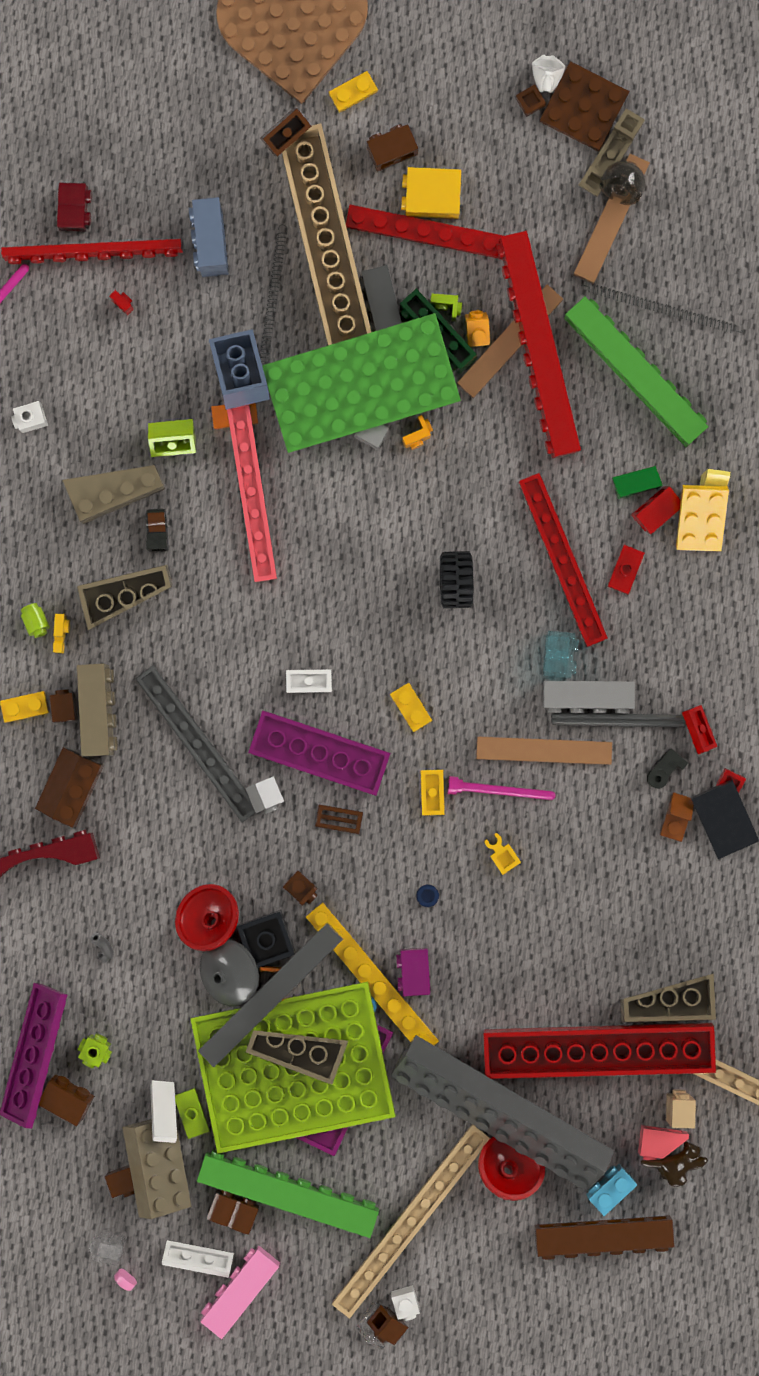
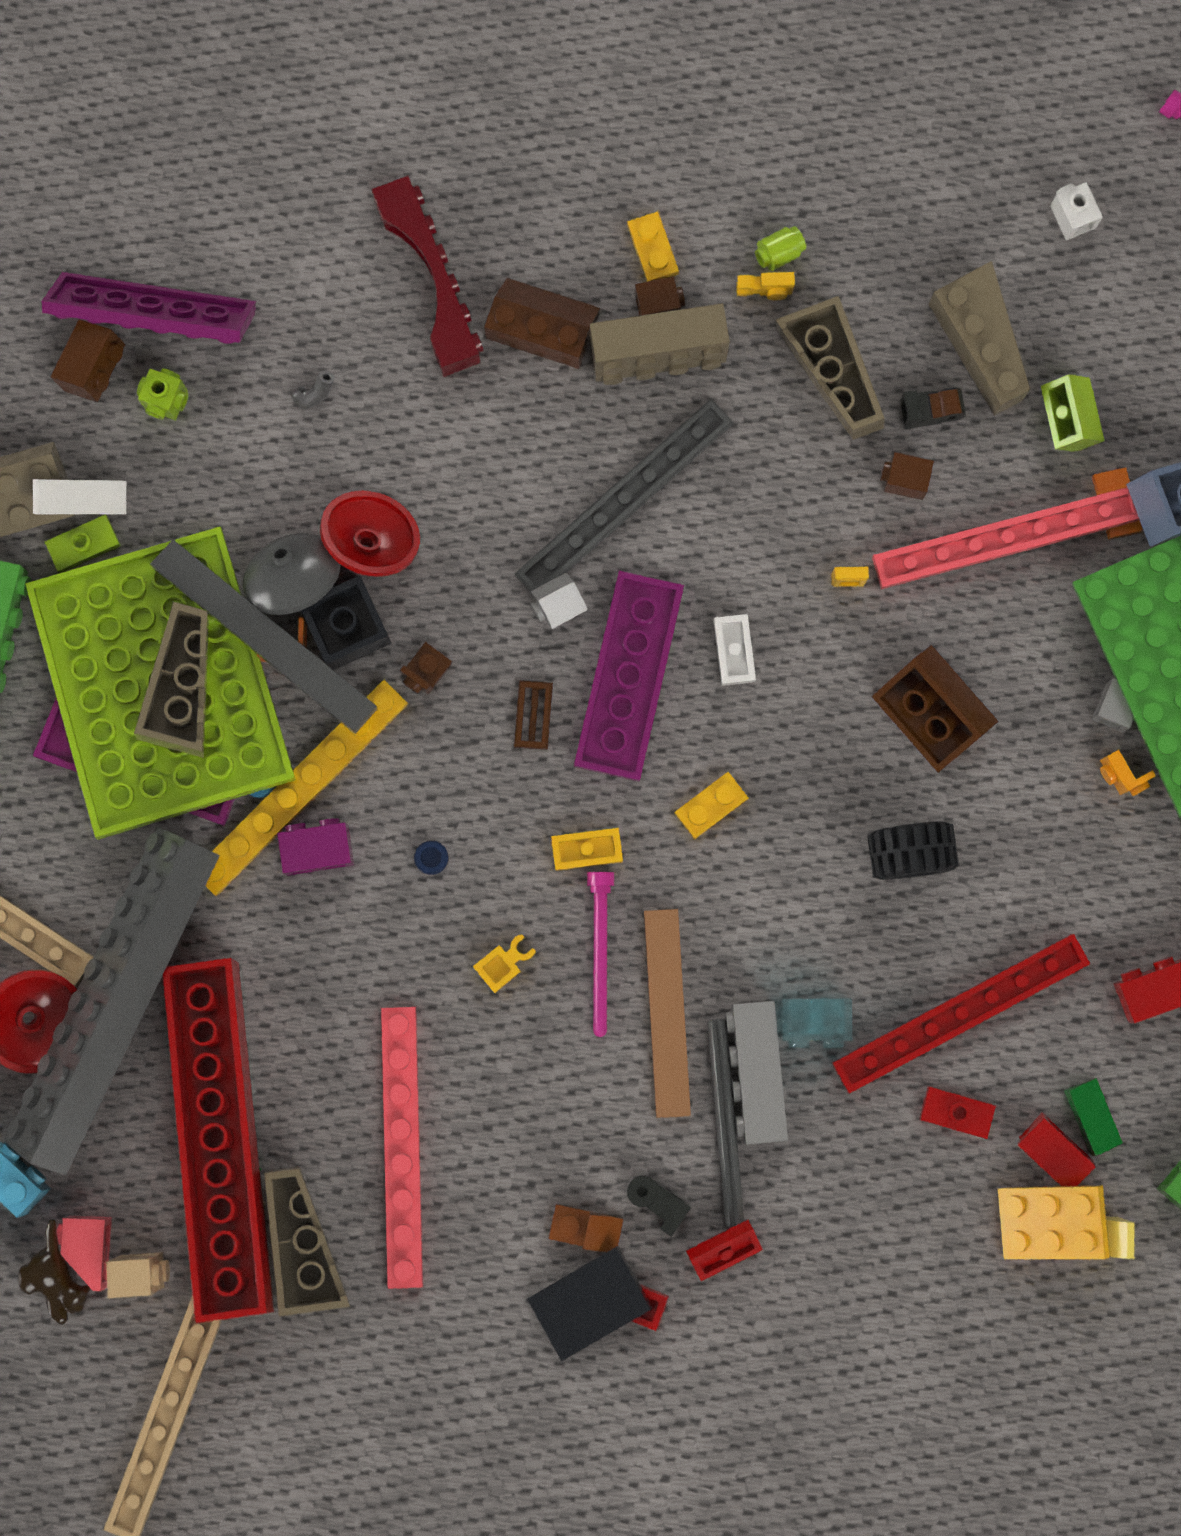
camera: 90 degrees right, 5 degrees down
none -> coral plate [381,1007,423,1289]
none -> yellow tile [831,567,869,587]
none -> reddish brown slope [872,645,999,773]
none -> reddish brown brick [880,452,934,500]

